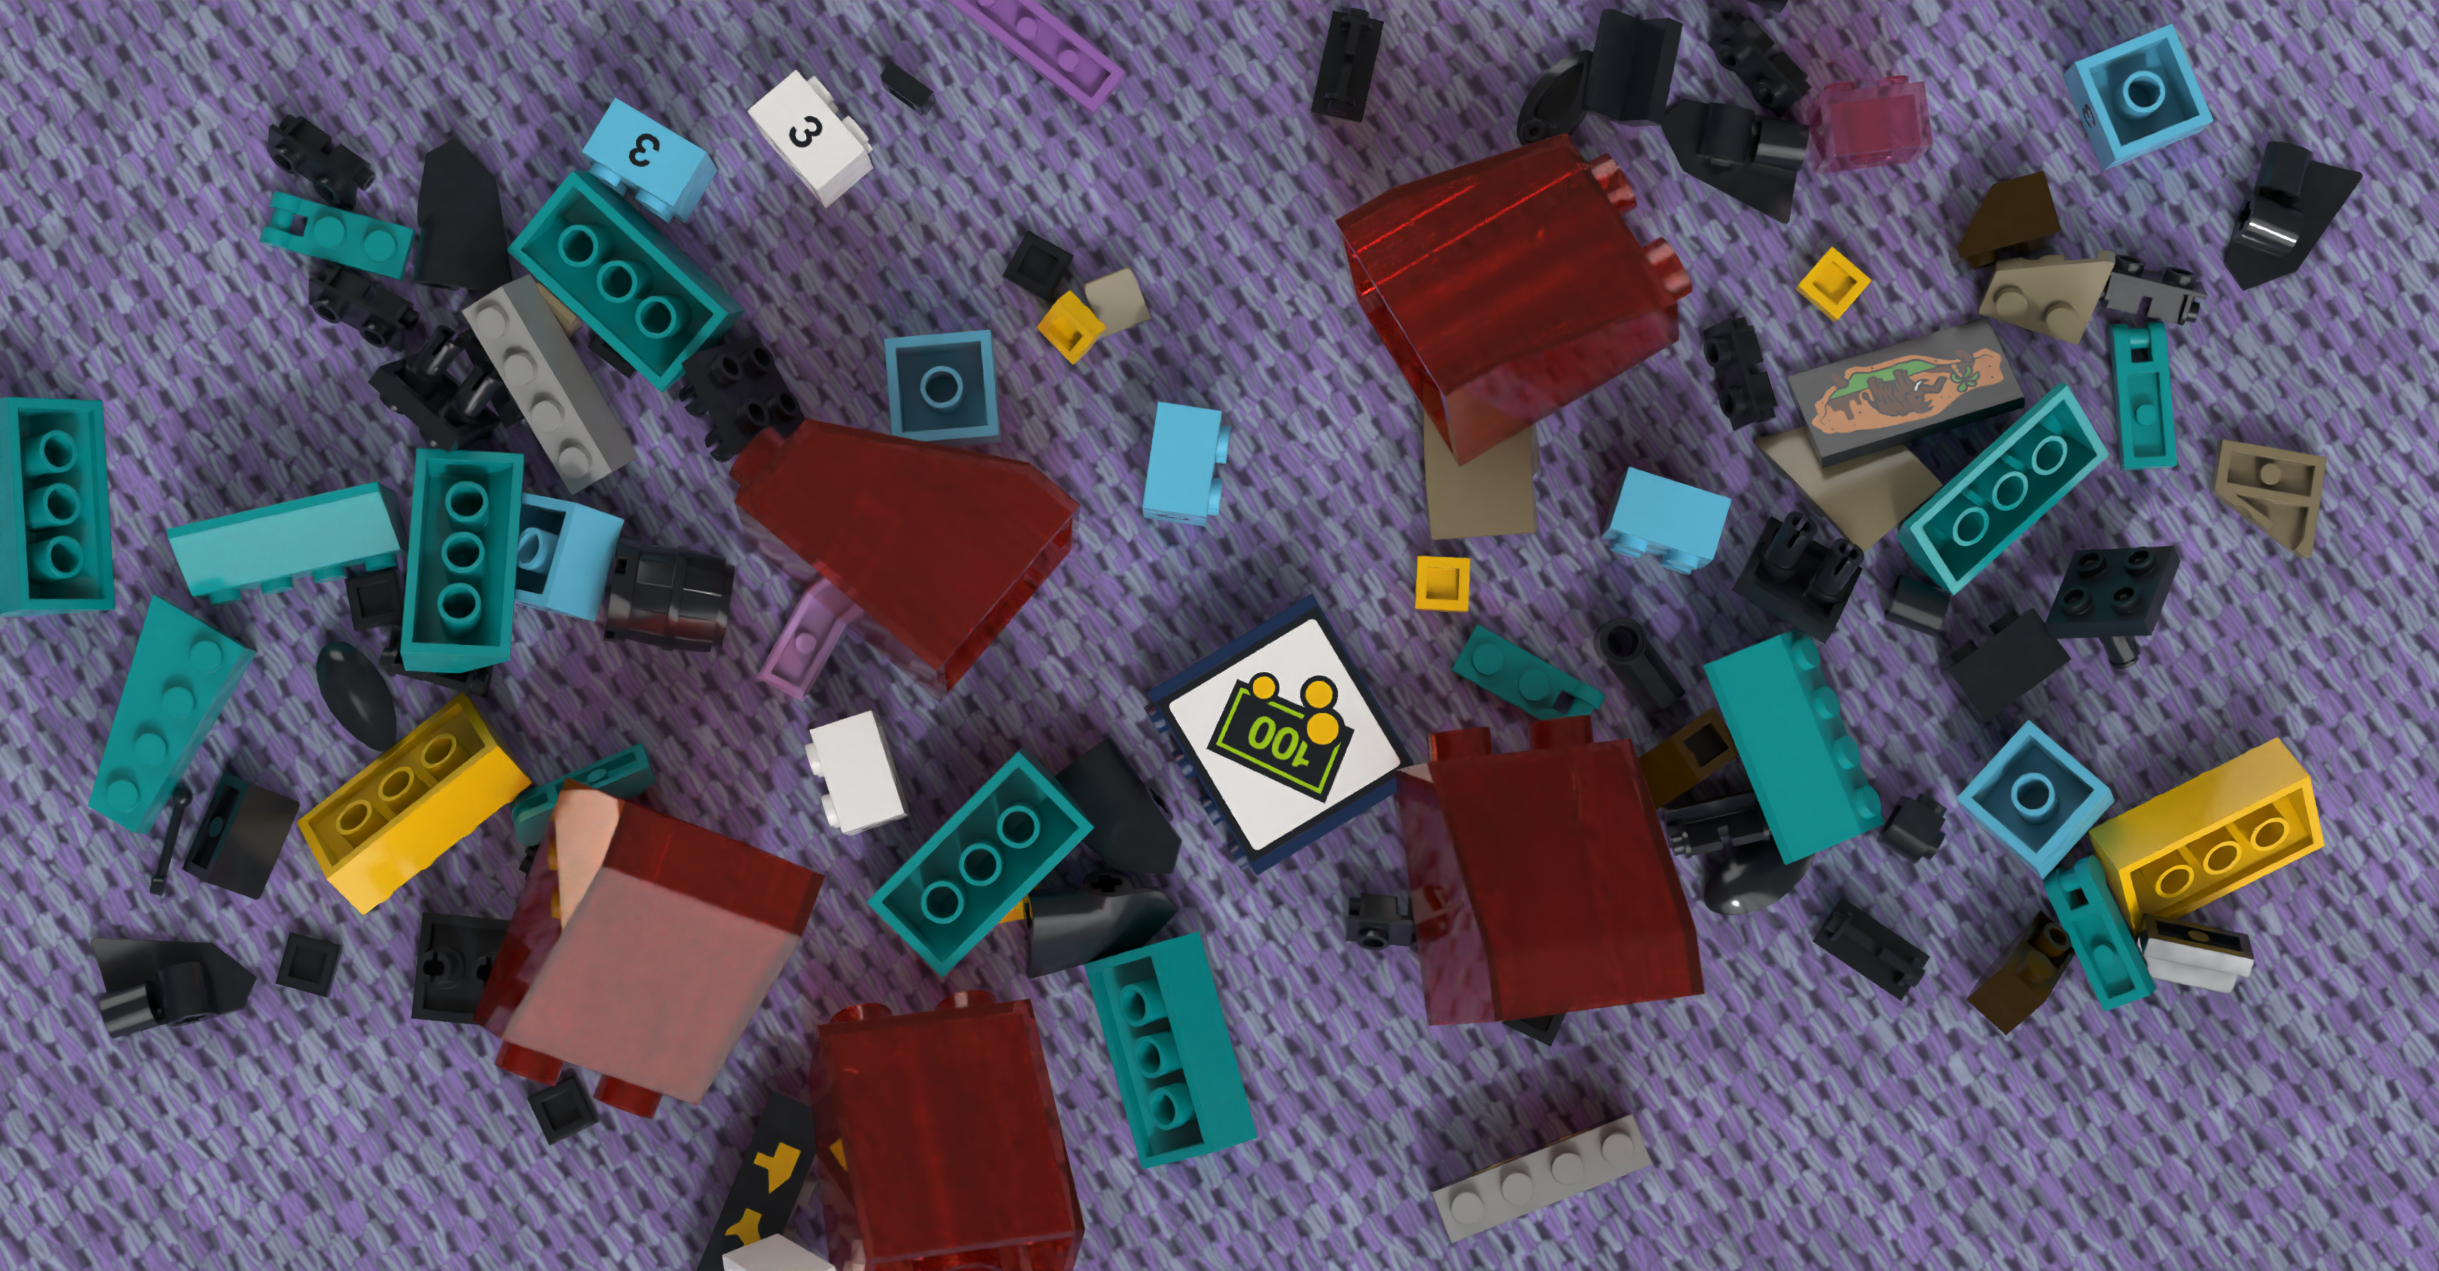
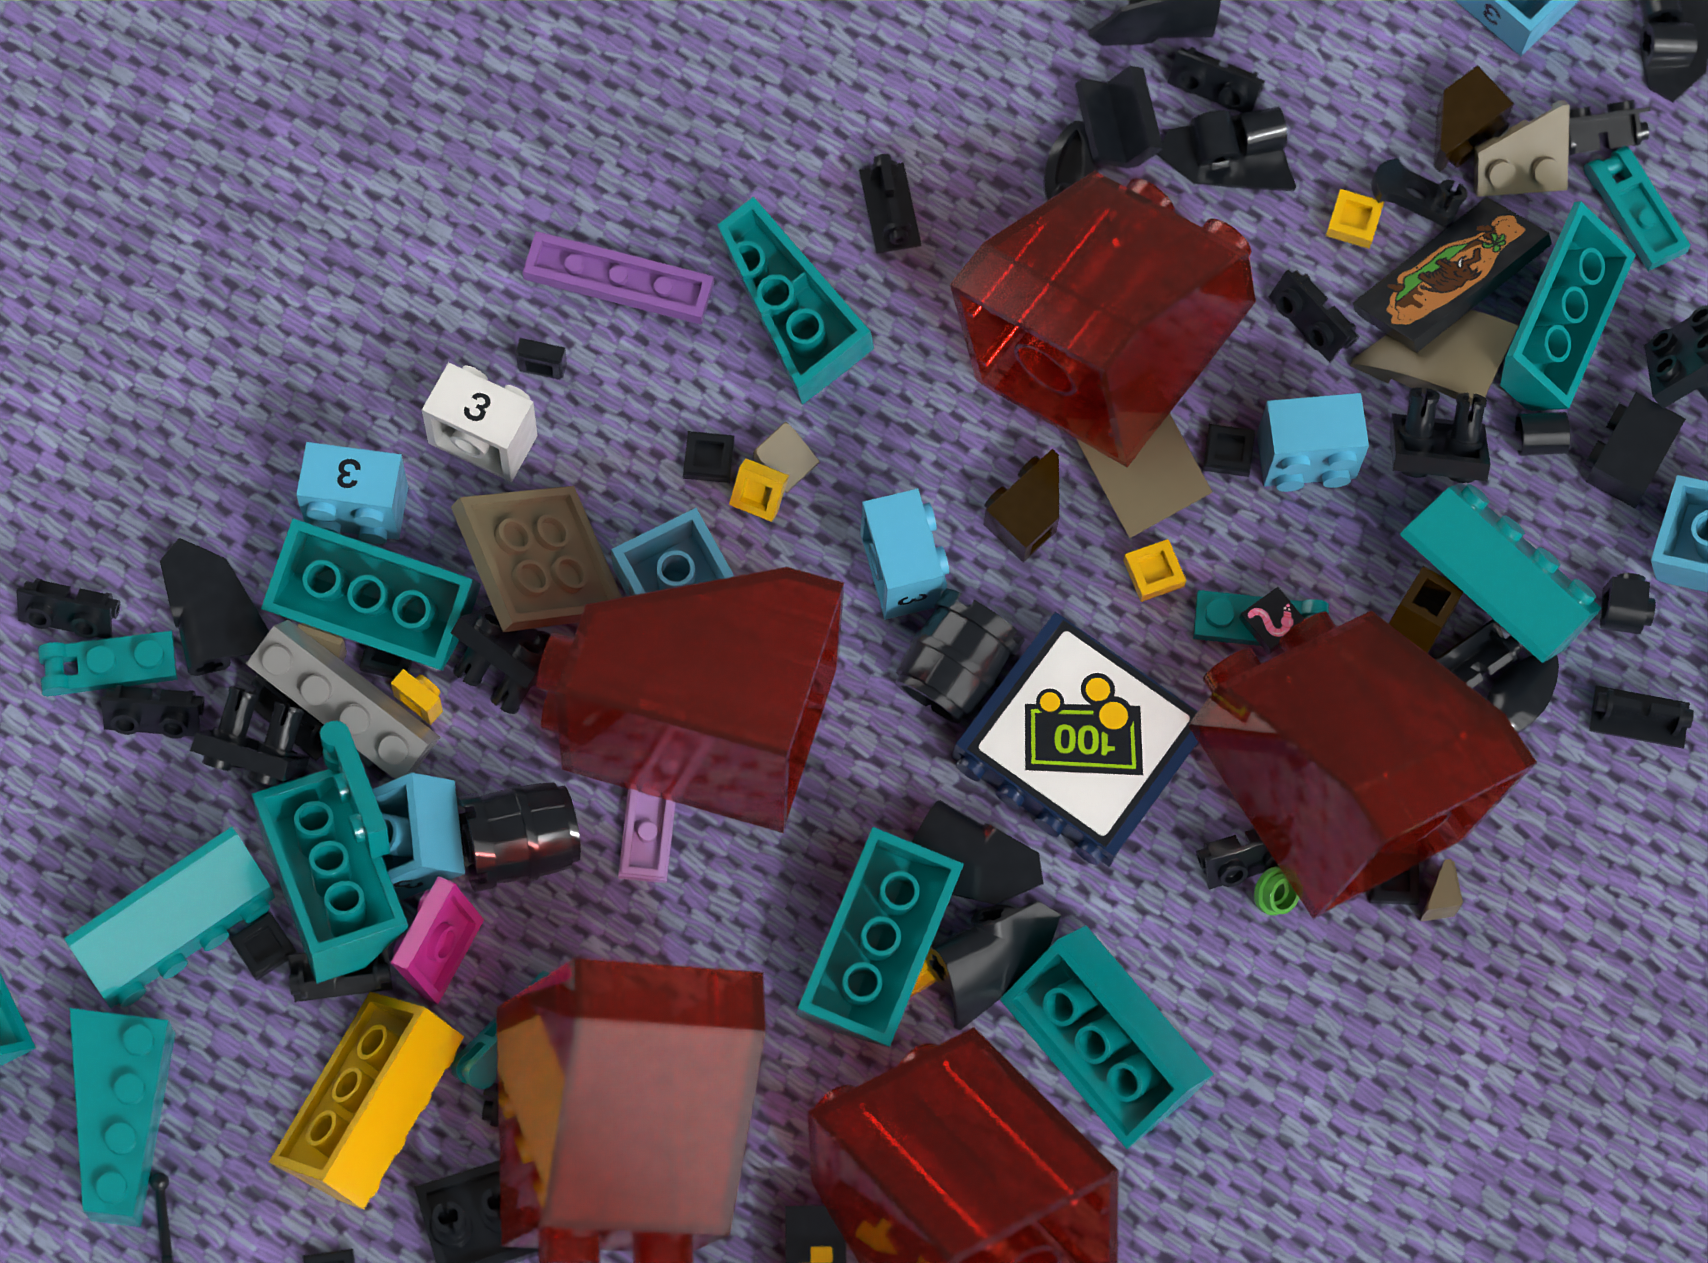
camera: 25 degrees left, 15 degrees down
black panel [182,771,300,900] -> none
black arm [316,642,397,752] -> none
white brick [805,710,911,836] -> none
light grey brick [1429,1112,1652,1243] -> none
black piece [1593,617,1686,720] -> none
clear pink brick [1804,75,1933,175] -> none
none -> teal plate [320,721,390,859]
none -> yellow plate [391,669,443,725]
none -> dark pink plate [391,876,484,1005]
none -> dark tan plate [451,486,627,632]
none -> teal wedge [717,196,874,404]
none -> black piece [895,588,1025,724]
none -> dark brown slope [983,449,1059,563]
none -> black tile [1203,424,1255,477]
none -> black tile [1239,587,1308,655]
none -> bright green plate [1254,867,1300,915]
none -> black piece [1371,158,1468,227]
none -> dark tan slope [1420,859,1463,922]

